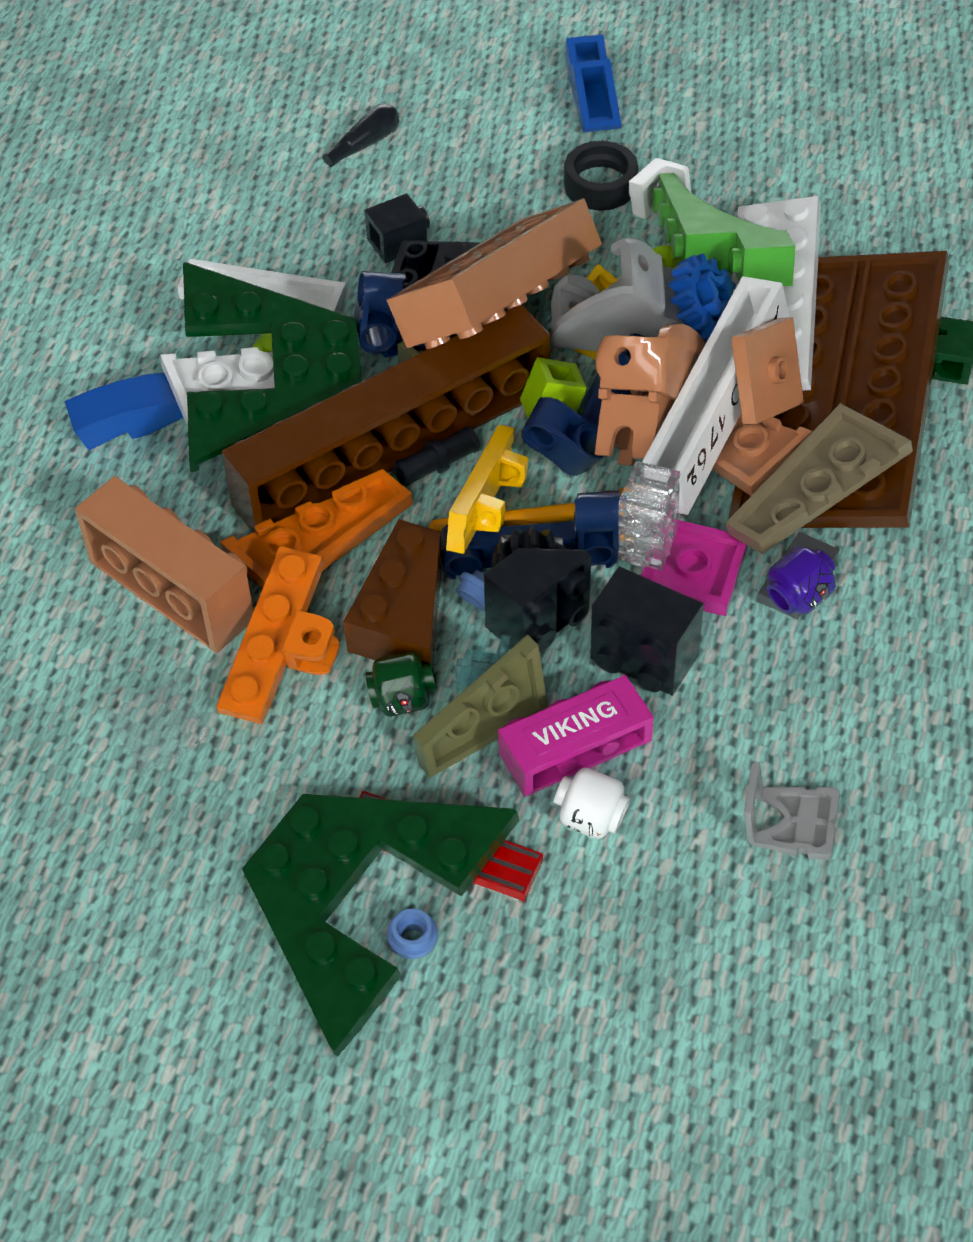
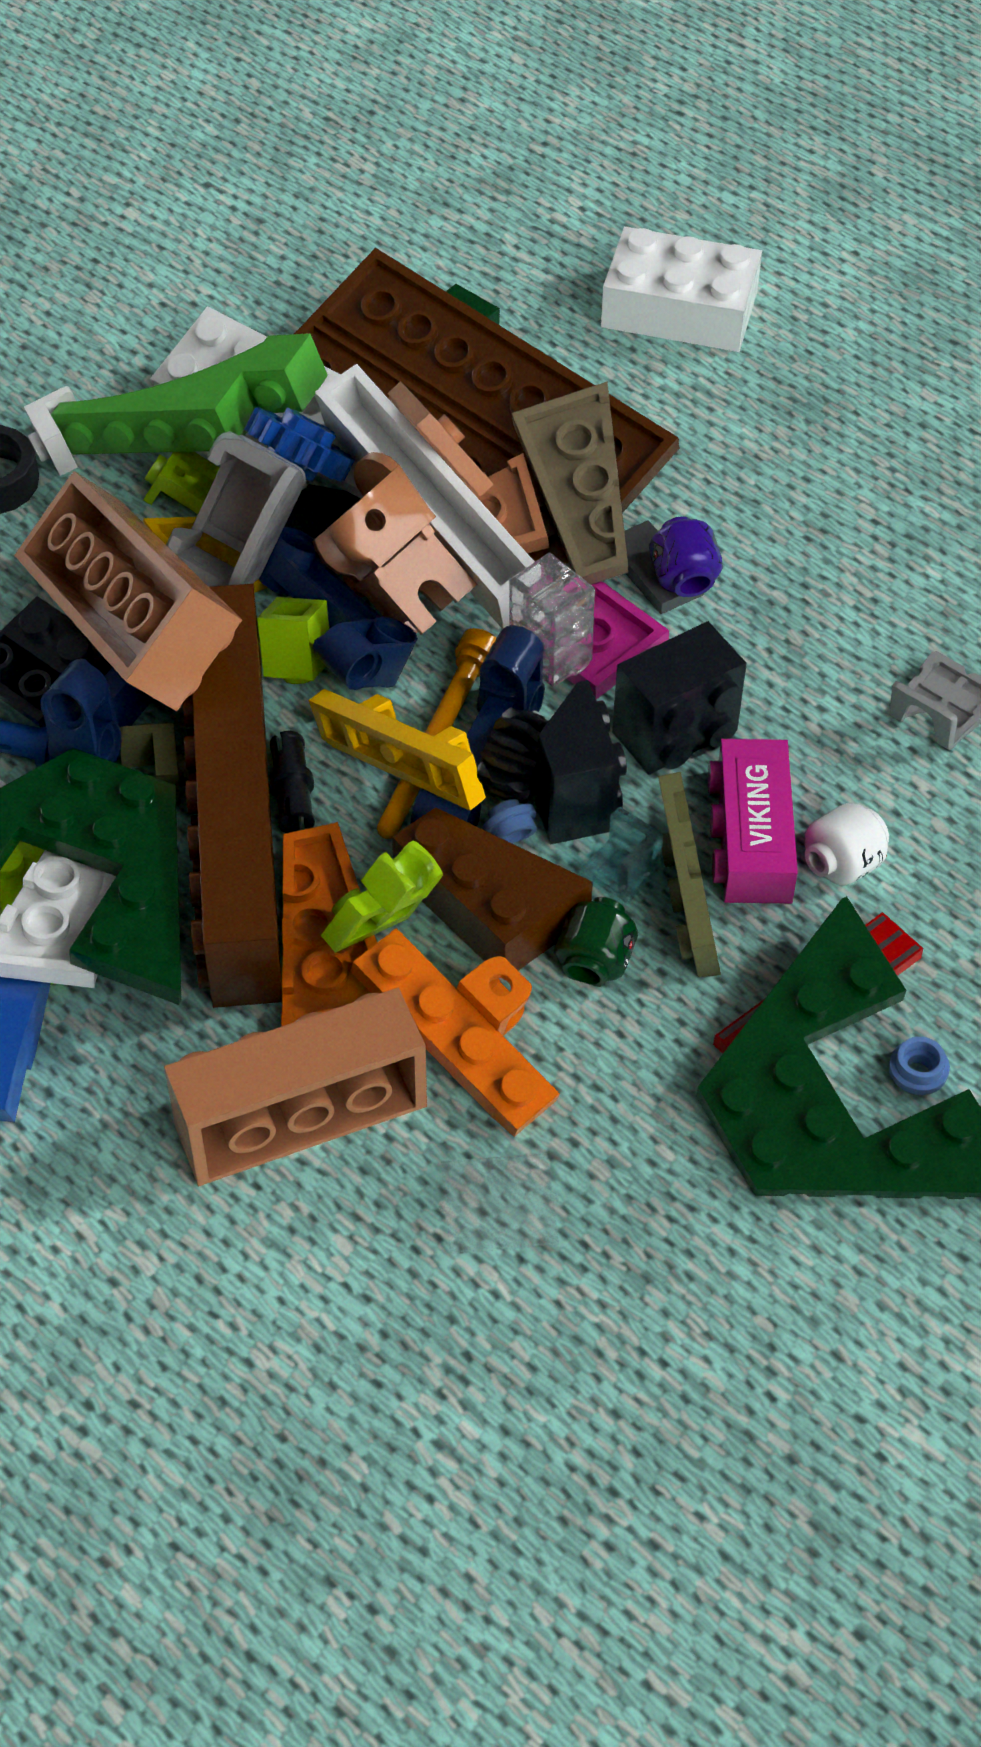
camera: 65 degrees left, 0 degrees up
none -> lime plate [321,840,443,953]

